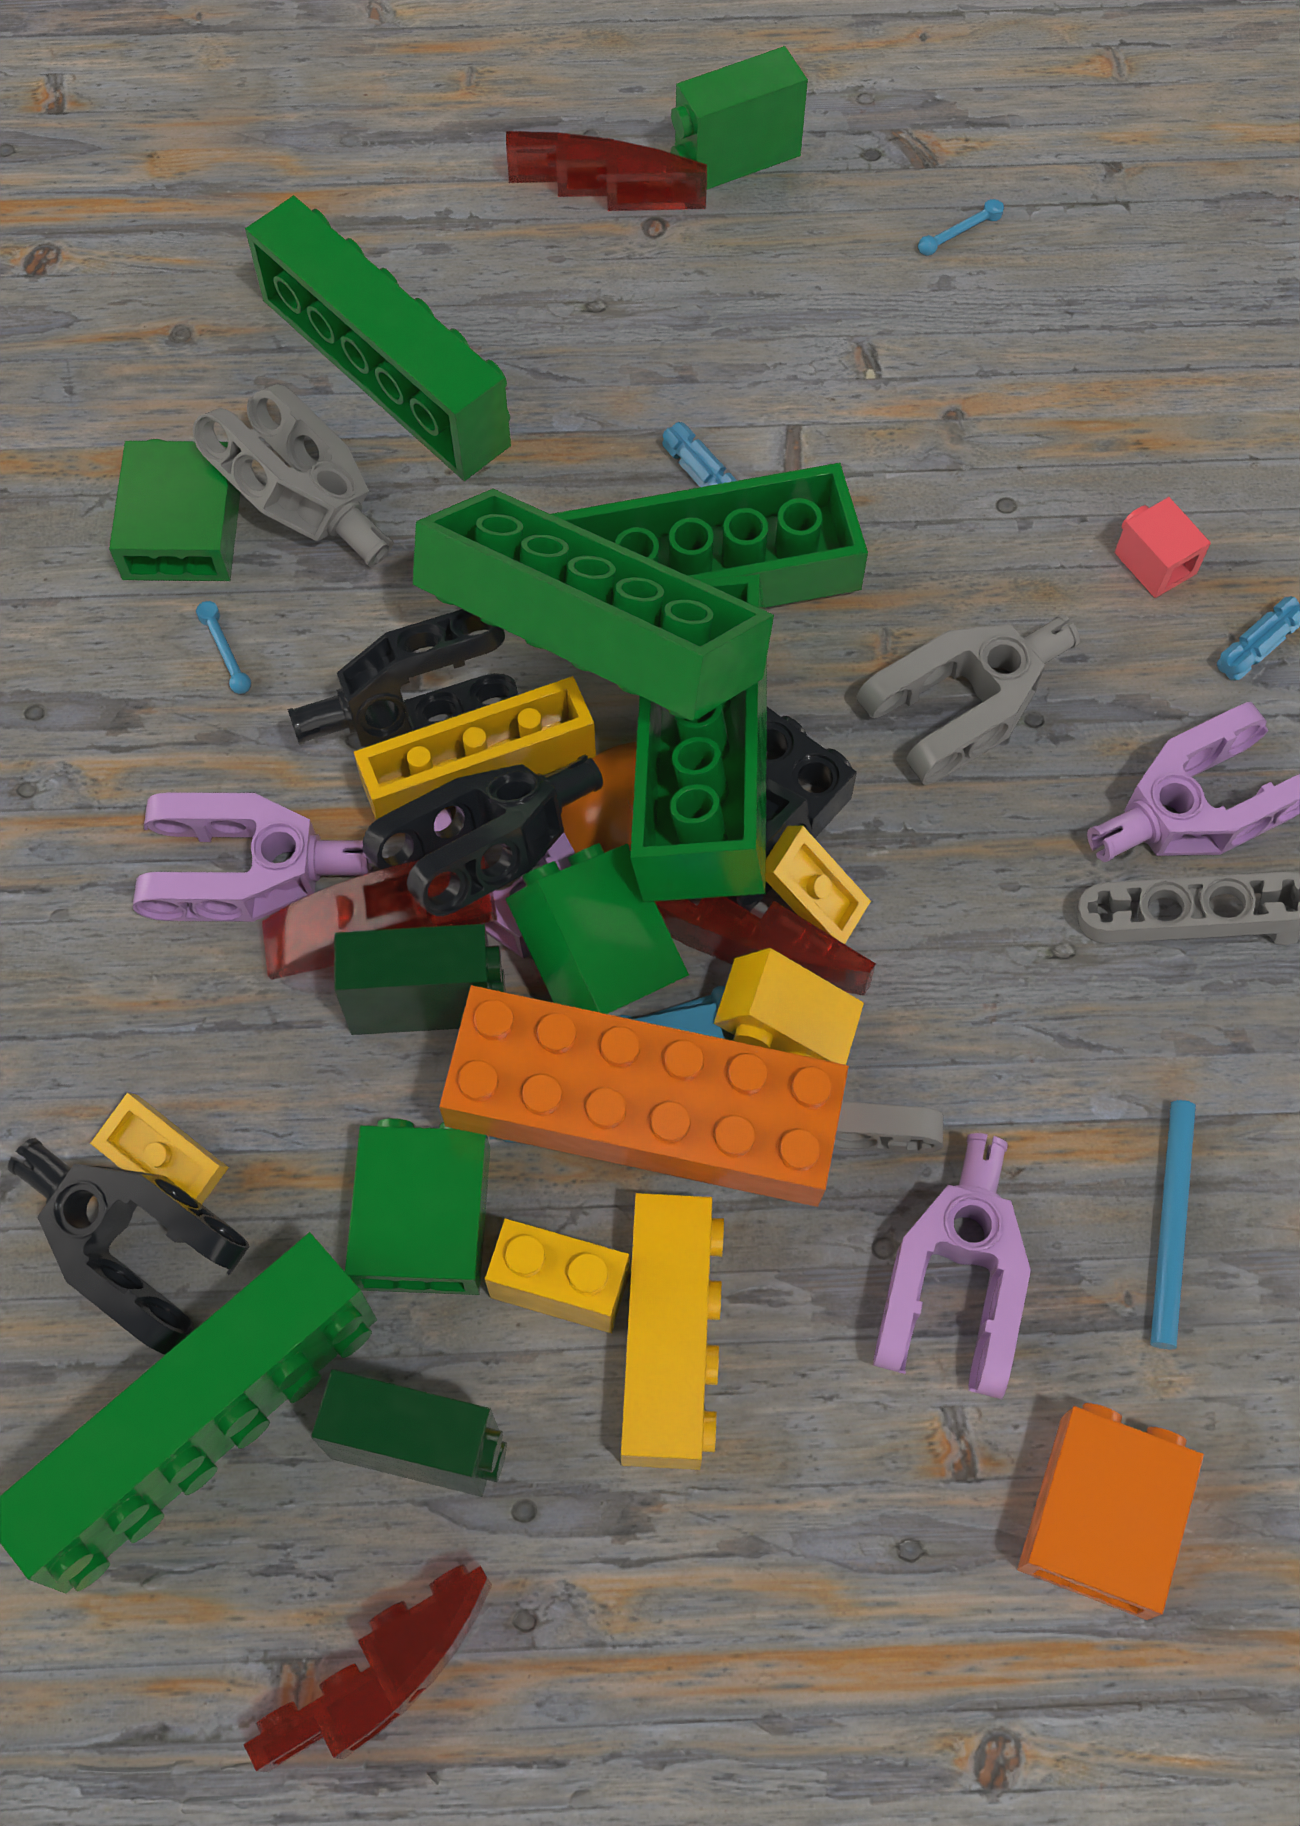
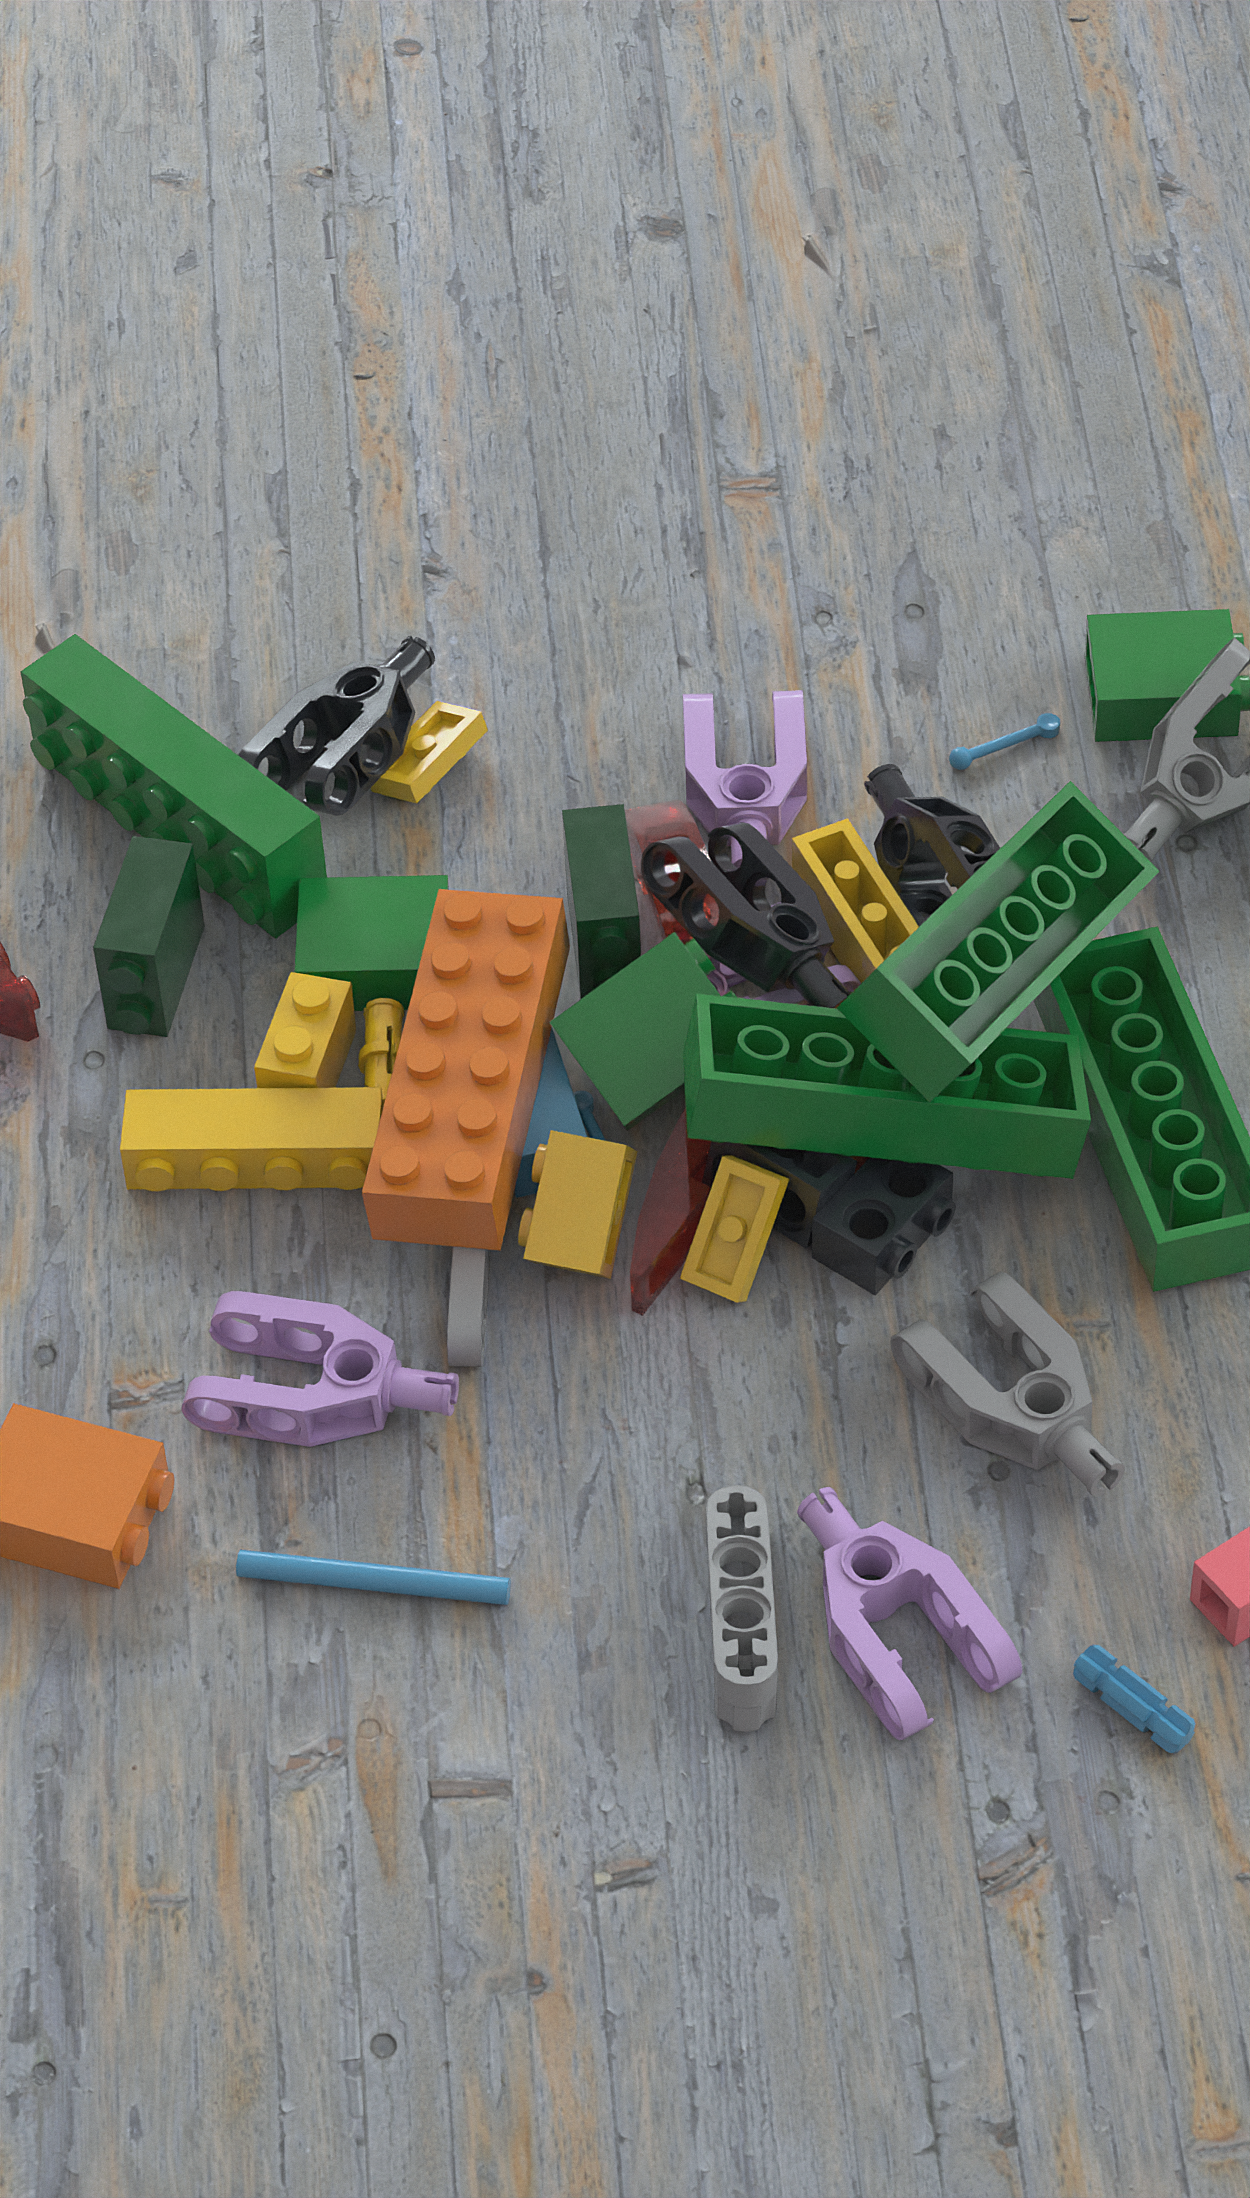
camera: 90 degrees right, 15 degrees down
none -> yellow pin [358,998,404,1104]

